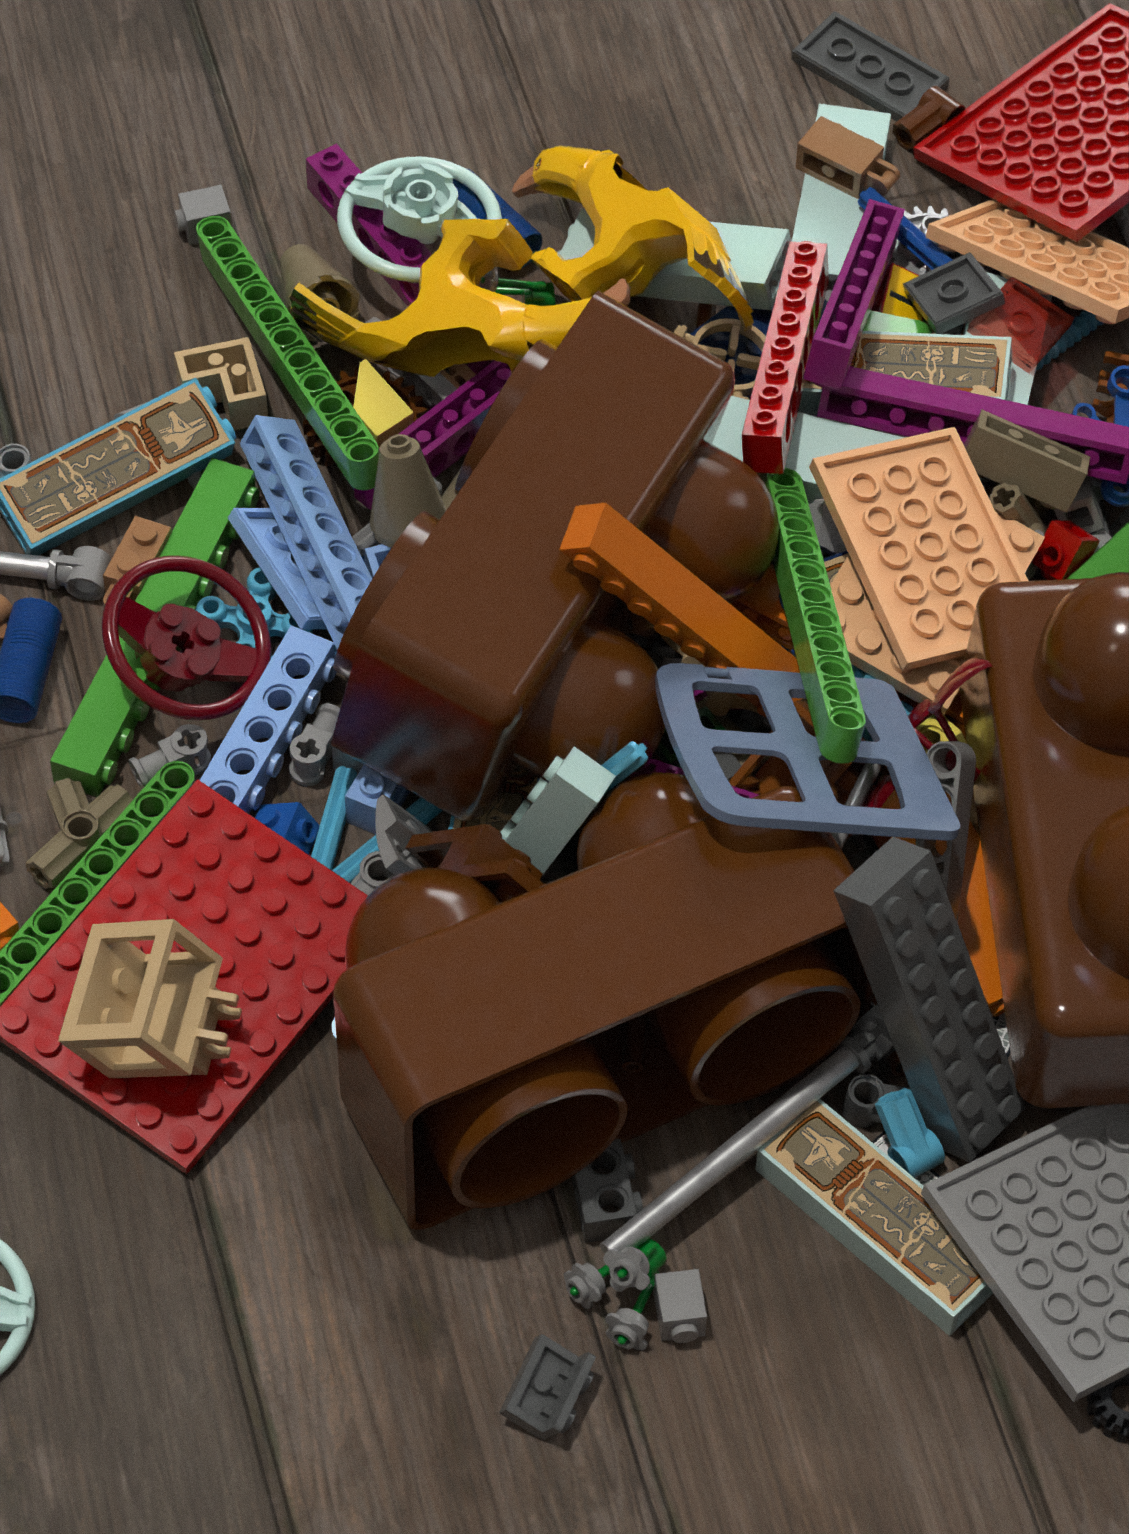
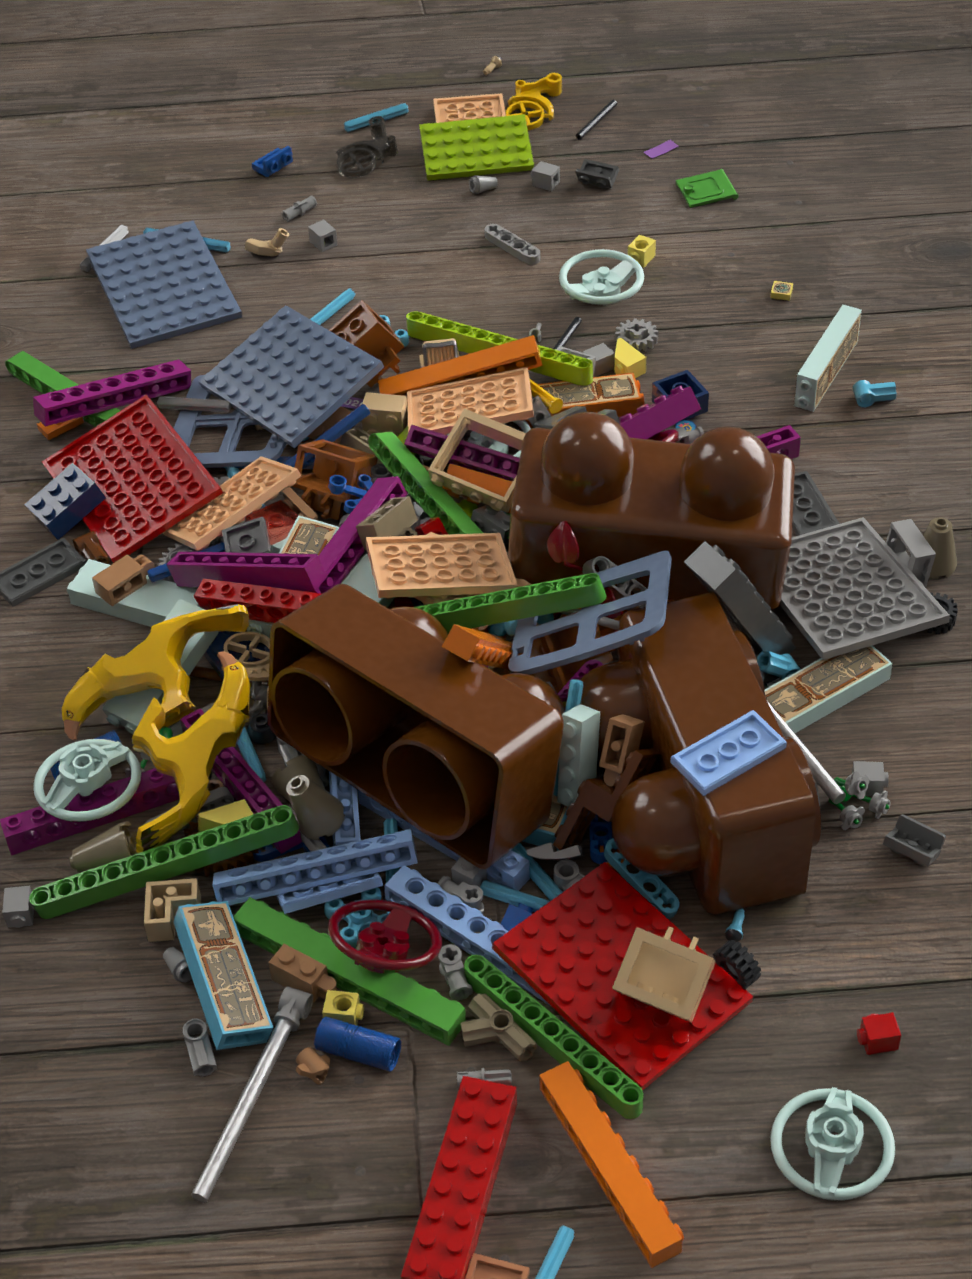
camera: 75 degrees left, 10 degrees down
none -> dark blue brick [24,463,106,540]
none -> medium nougat plate [282,486,319,521]
none -> light yellow brick [322,990,364,1026]
none -> medium nougat brick [599,714,645,786]
none -> light blue tile [671,710,787,796]
none -> black tyre [712,940,761,990]
none -> piece [725,909,745,943]
none -> red brick [857,1012,901,1055]

